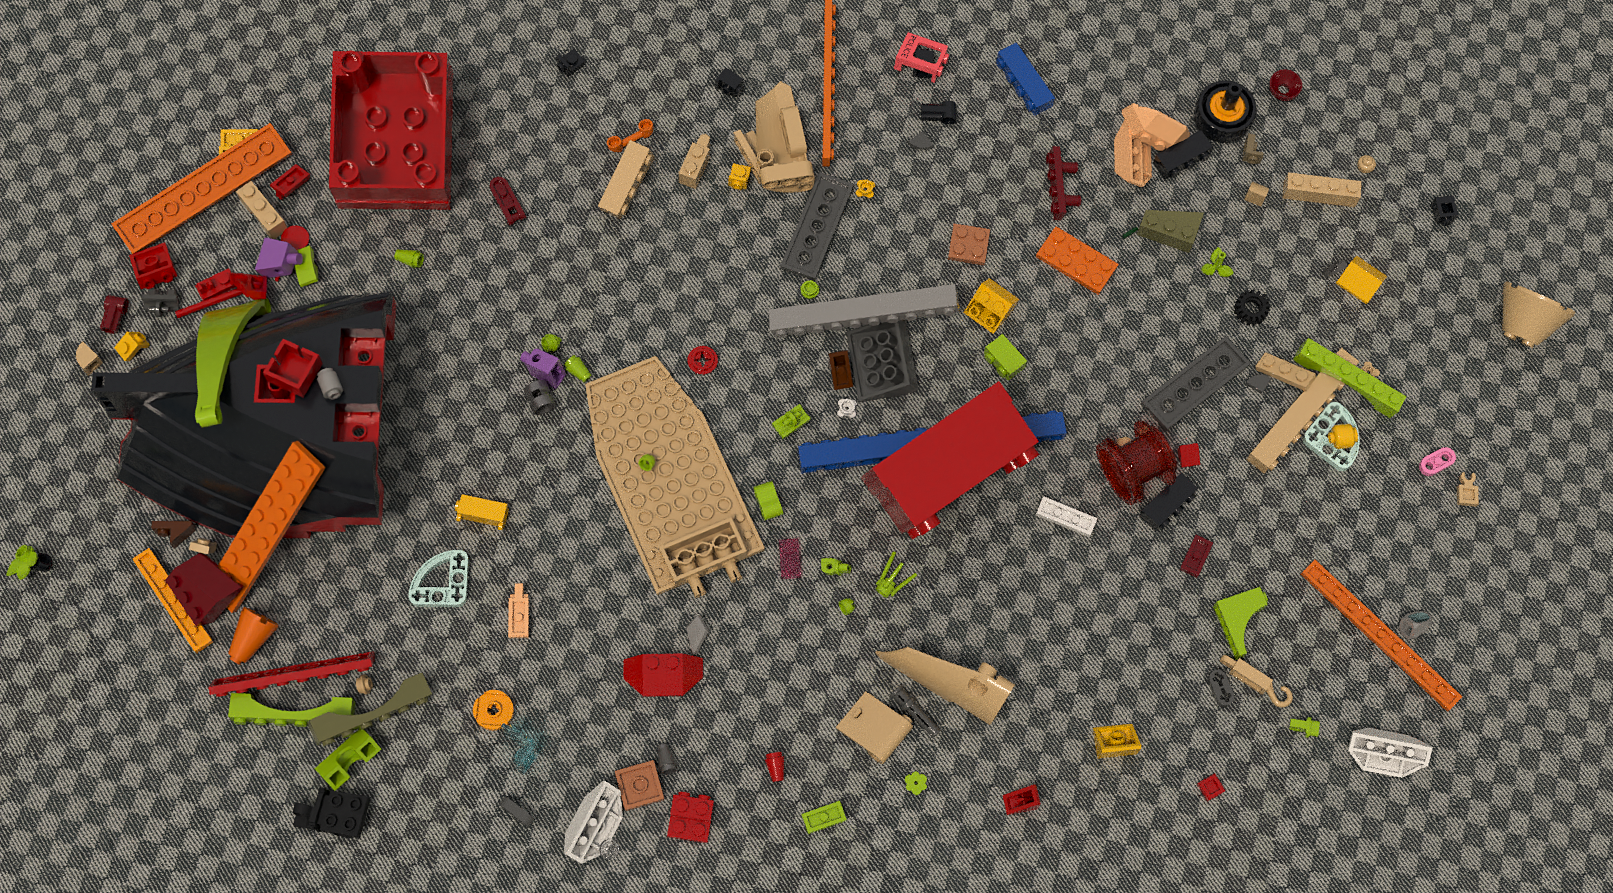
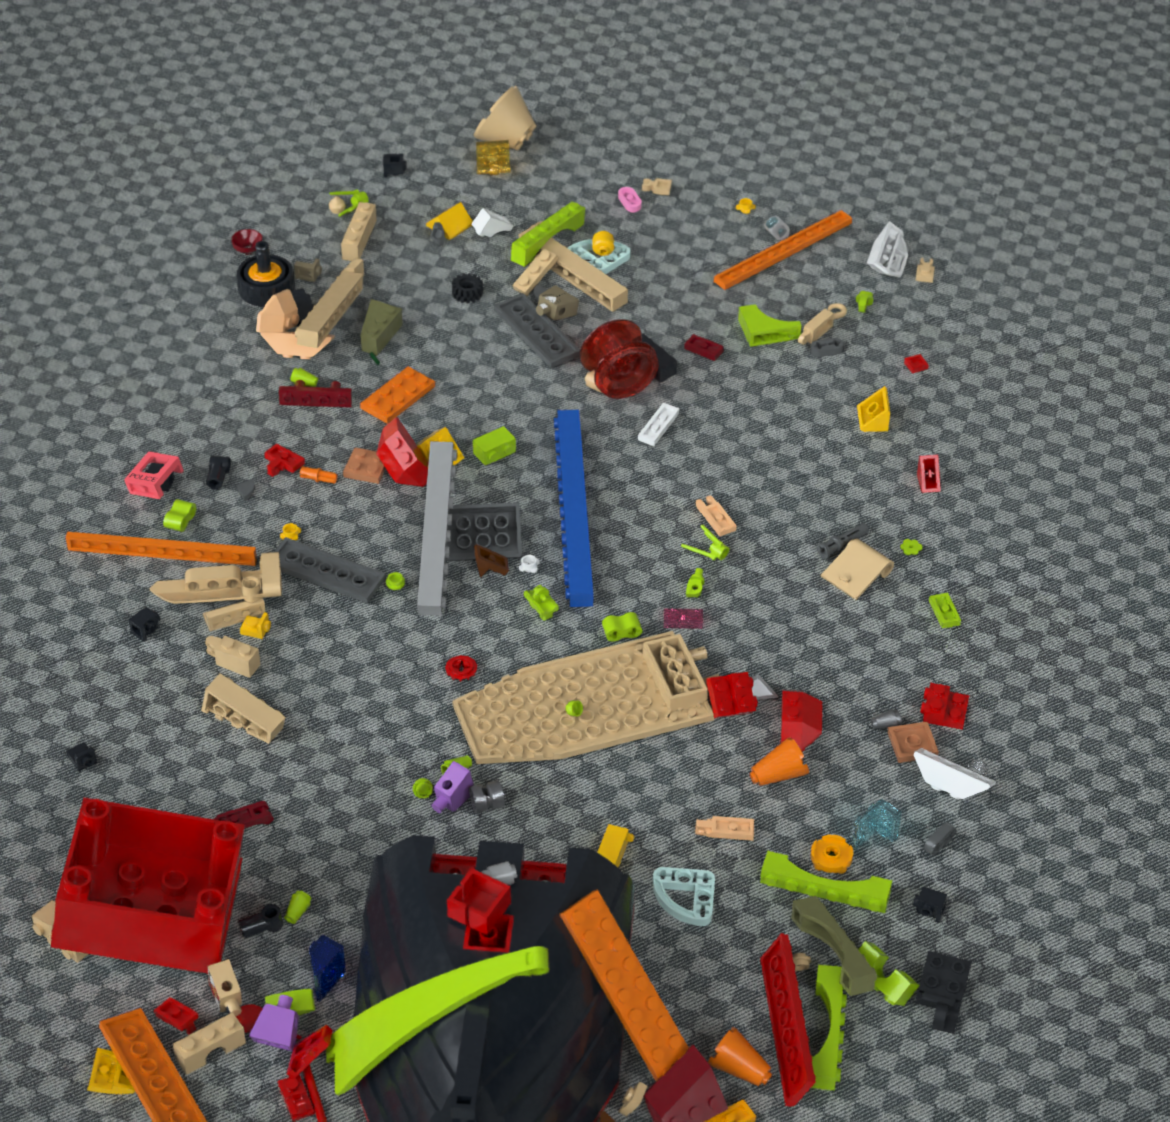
camera: 80 degrees left, 25 degrees down
orange bar [607,119,654,152] -> none
red cone [765,752,784,782] -> none
lime hinge [838,598,856,615] -> none
red piece [861,381,1039,540] -> none
tan panel [875,647,1015,725] -> none
blue brick [996,42,1055,116] -> none
lime plant [1201,247,1234,277] -> none
none -> lime axle [163,499,196,532]
none -> tan torso [208,959,242,1016]
none -> black piece [238,904,283,938]
none -> red hinge [264,443,305,477]
none -> lime cone [290,368,318,387]
none -> tan brick [295,271,363,348]
none -> orange axle [300,466,338,483]
none -> clear blue slope [309,934,346,1002]
none -> lime plant [329,189,369,217]
none -> red wedge [376,417,429,487]
none -> white arch [472,208,514,238]
none -> clear yellow plate [476,140,511,175]
none -> dark tan torso [536,285,579,320]
none -> light nougat hinge [696,495,736,537]
none -> red plate [706,672,758,718]
none -> yellow plate [736,198,756,214]
none -> orange cone [749,737,809,786]
none -> lime arch [760,851,892,913]
none -> black brick [913,887,947,923]
none -> tan plate [916,258,935,283]

